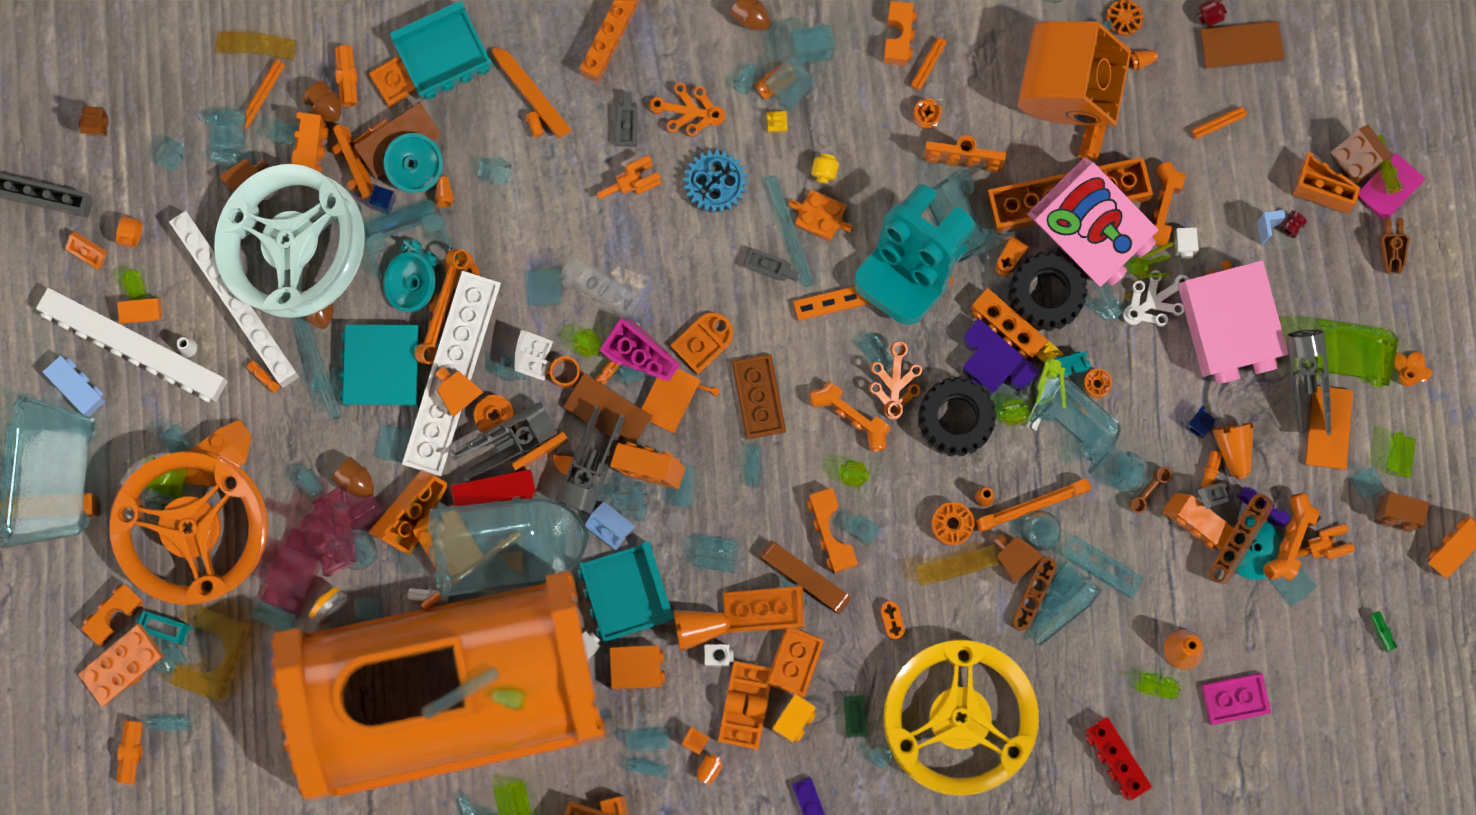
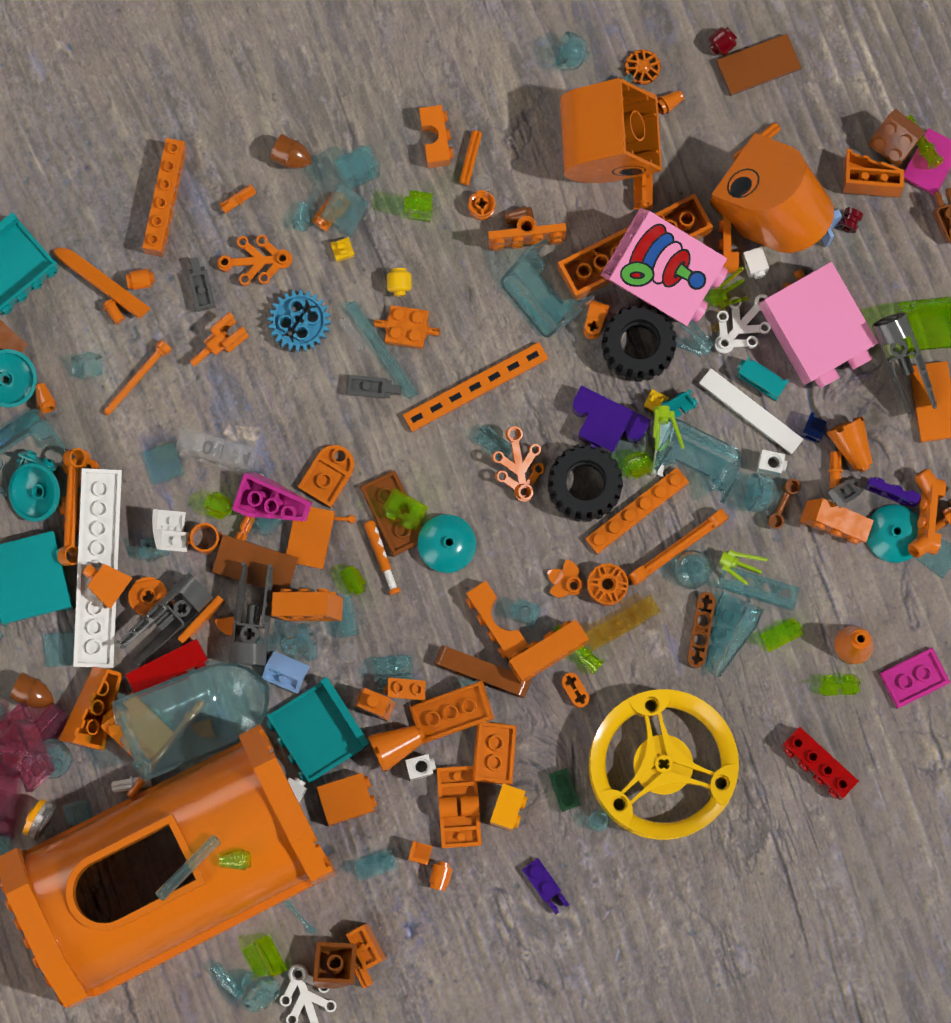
camera: 15 degrees left, 0 degrees up
clear light blue pin [626,758,669,779] -> none
clear light blue pin [745,445,761,487] -> none
orange plate [809,381,891,452] -> none
clear neon green head [839,460,870,488] -> none
teal piece [854,184,975,325] -> none
orange brick [970,288,1048,362] -> none
orange cone [975,487,995,507] -> none
dark orange torso [994,534,1043,584] -> none
orange wheel [1082,369,1112,399] -> none
dark orange beam [1209,494,1273,585] -> none
none -> orange piece [104,339,172,415]
none -> orange brick [126,268,155,290]
none -> orange axle [219,184,256,214]
none -> clear light blue hinge [285,900,316,934]
none -> clear neon green brick [340,565,367,596]
none -> orange torso [353,688,396,722]
none -> orange piece [364,520,401,596]
none -> clear neon green brick [382,488,429,530]
none -> orange hinge [383,677,426,701]
none -> clear neon green brick [404,190,433,222]
none -> teal dish [417,514,476,573]
none -> dark orange cone [505,206,534,224]
none -> orange brick [508,620,589,684]
none -> orange plate [547,559,584,598]
none -> clear neon green pin [553,624,605,675]
none -> orange plate [585,467,689,555]
none -> white tile [699,369,803,455]
none -> orange brick [711,133,834,253]
none -> lime plant [719,549,768,585]
none -> teal window [737,357,790,401]
none -> white brick [756,449,788,477]
none -> clear neon green hinge [759,618,803,653]

